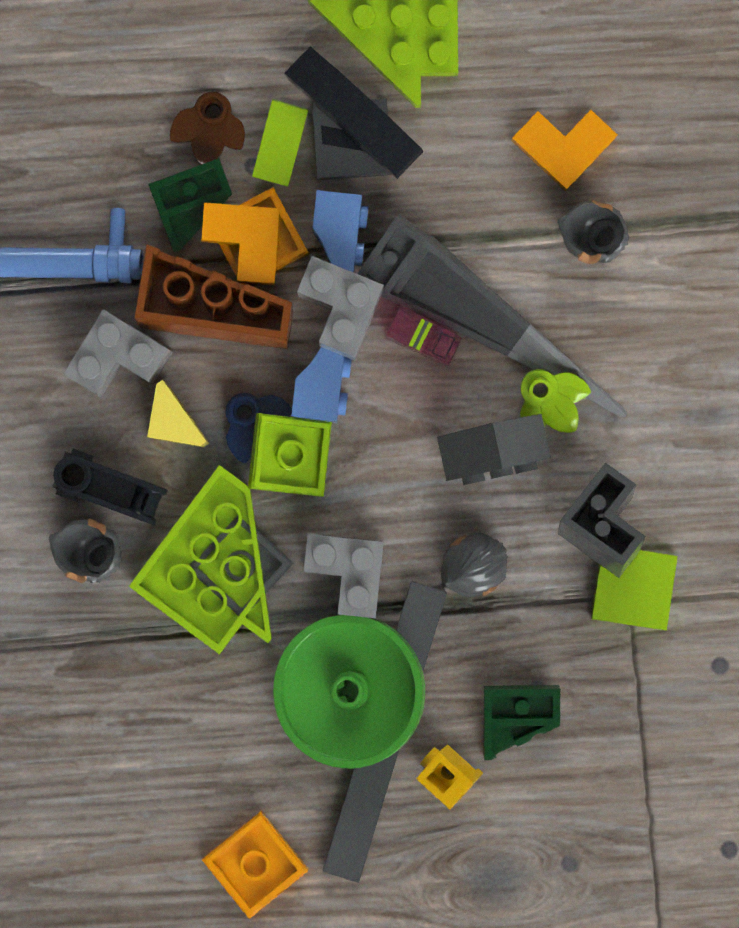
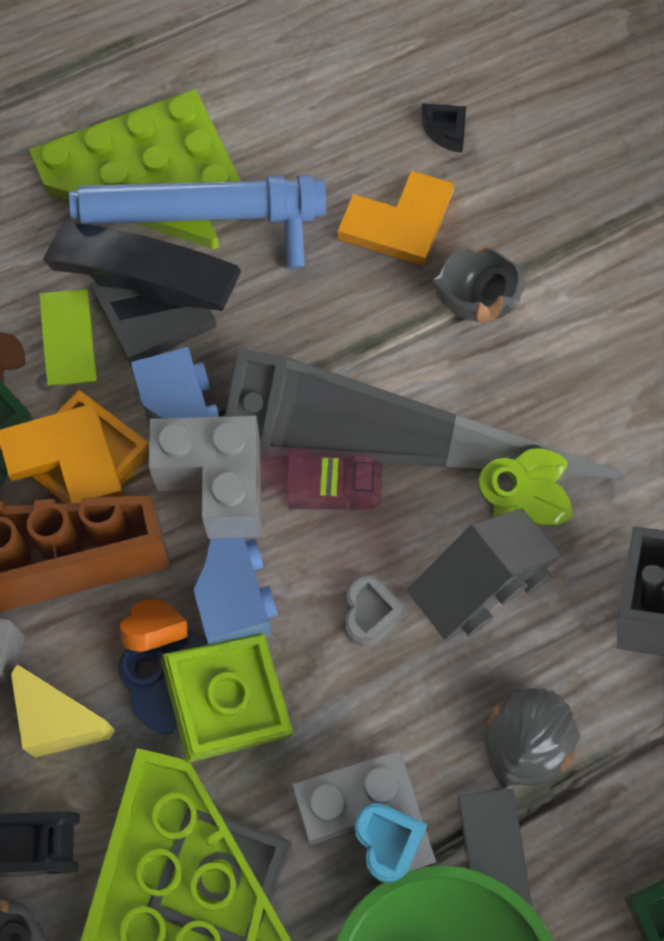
camera: 20 degrees left, 20 degrees down
none -> medium blue cylinder [69,175,326,270]
none -> orange tile [120,599,188,652]
none -> light grey tile [345,576,408,646]
none -> medium azure tile [354,803,427,883]
none -> black tile [421,103,466,153]

